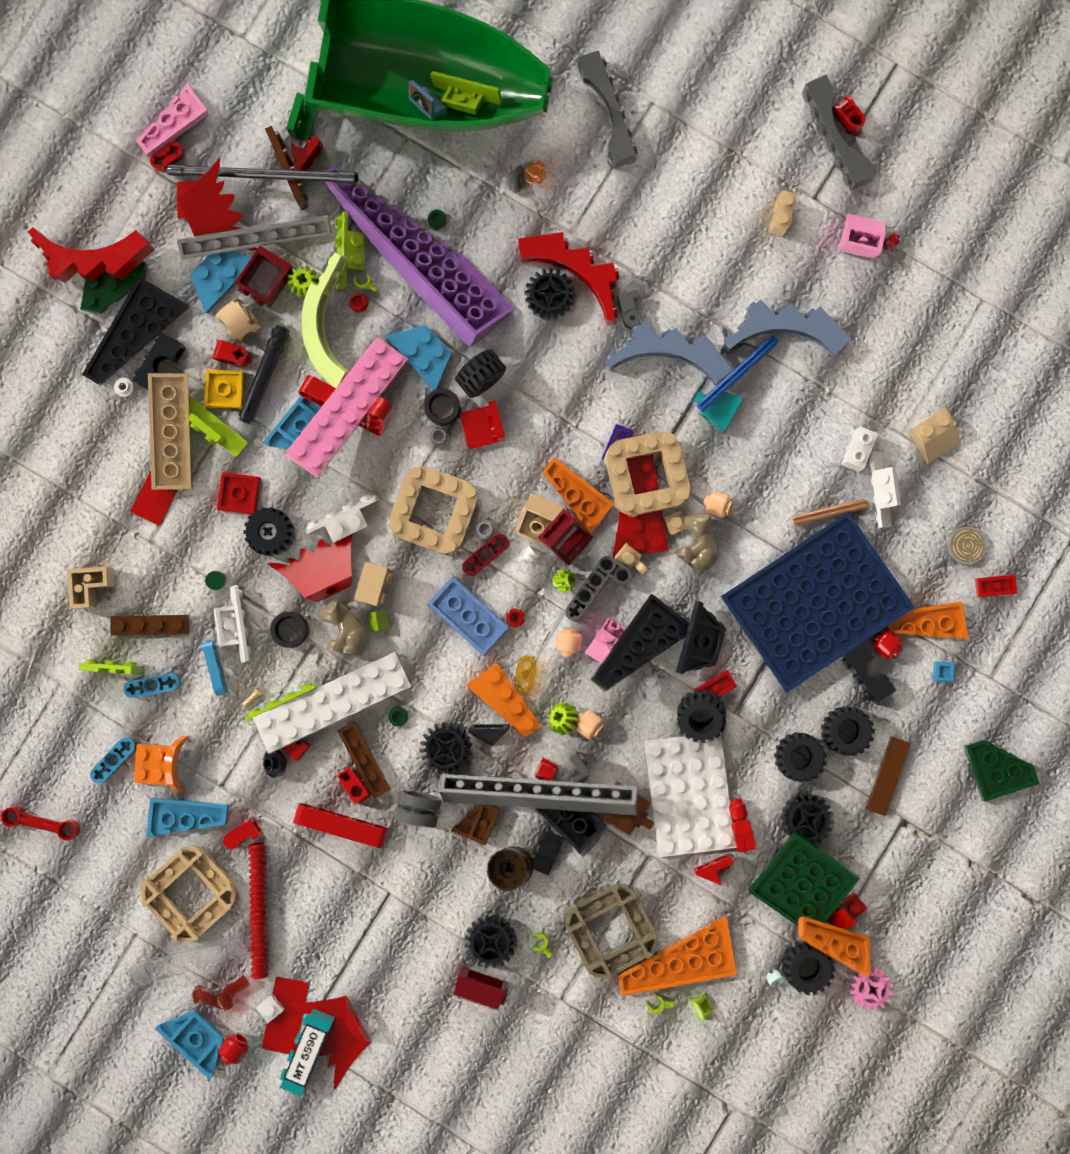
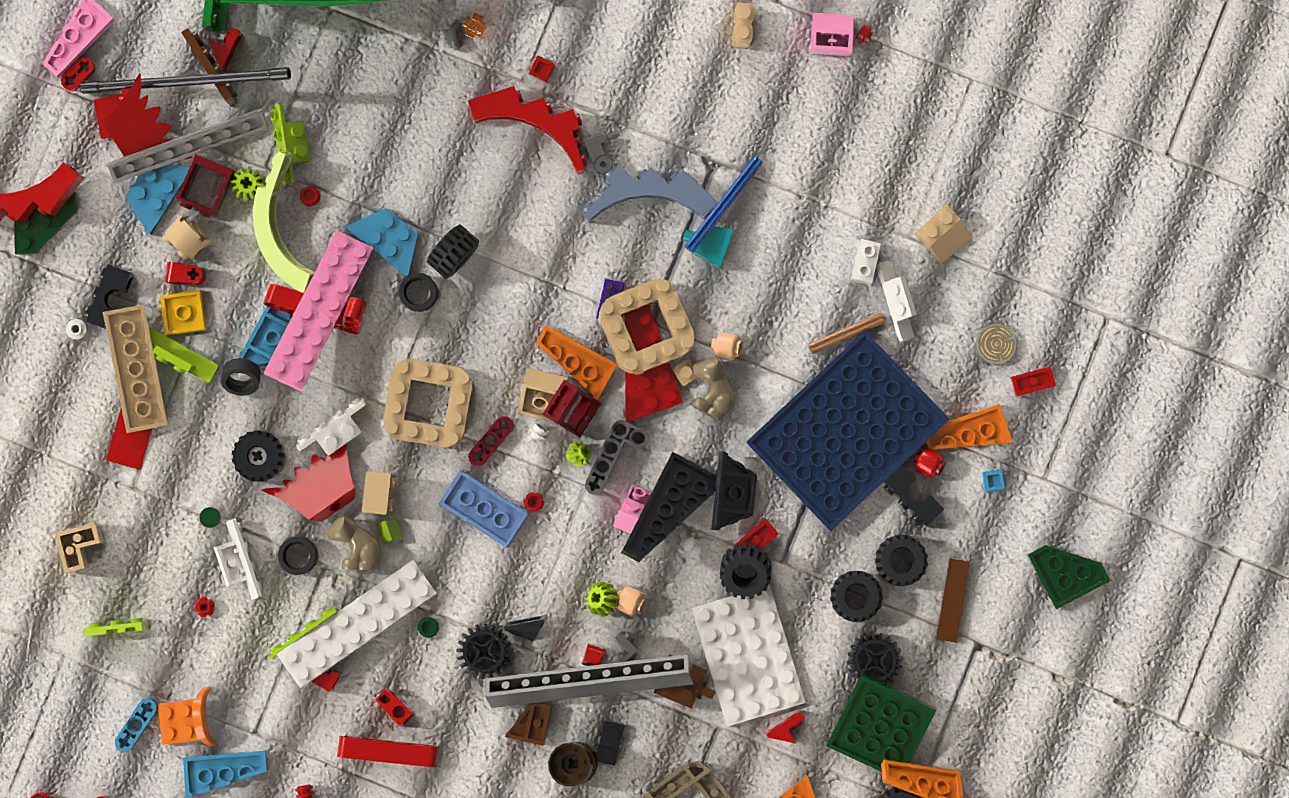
camera: 15 degrees left, 0 degrees up
black wing [82,277,190,386] -> none
reddish brown plate [110,615,189,635] -> none
dark azure beam [124,673,181,698] -> none
dark azure beam [202,640,227,696] -> none
red tile [217,472,261,515] -> none
red leg [223,817,264,850] -> none
black cylinder [238,325,290,424] -> none
tan piece [242,687,264,707] -> none
black plate [263,750,287,778] -> none
medium lavender wedge [325,166,514,348] -> none
reddish brown plate [337,721,391,799] -> none
lime piece [353,273,379,293] -> none
dark grey wheel [394,790,442,827] -> none
dark green tile [428,209,447,230] -> none
light grey plate [429,427,449,447] -> none
red bracket [460,400,506,450] -> none
orange wing [466,663,541,737] -> none
light grey plate [475,520,495,539] -> none
clear yellow plate [514,655,536,694] -> none
black gear [524,268,576,320] -> none
black wedge [535,808,607,857] -> none
light nougat head [556,628,582,657] -> none
tan plate [614,543,649,575] -> none
sand blue arch [722,299,852,356] -> none
red piece [729,798,756,853] -> none
red slope [827,892,868,929] -> none
none -> red plate [195,597,215,617]
none -> black tyre [221,358,261,396]
none -> red tile [528,55,556,83]

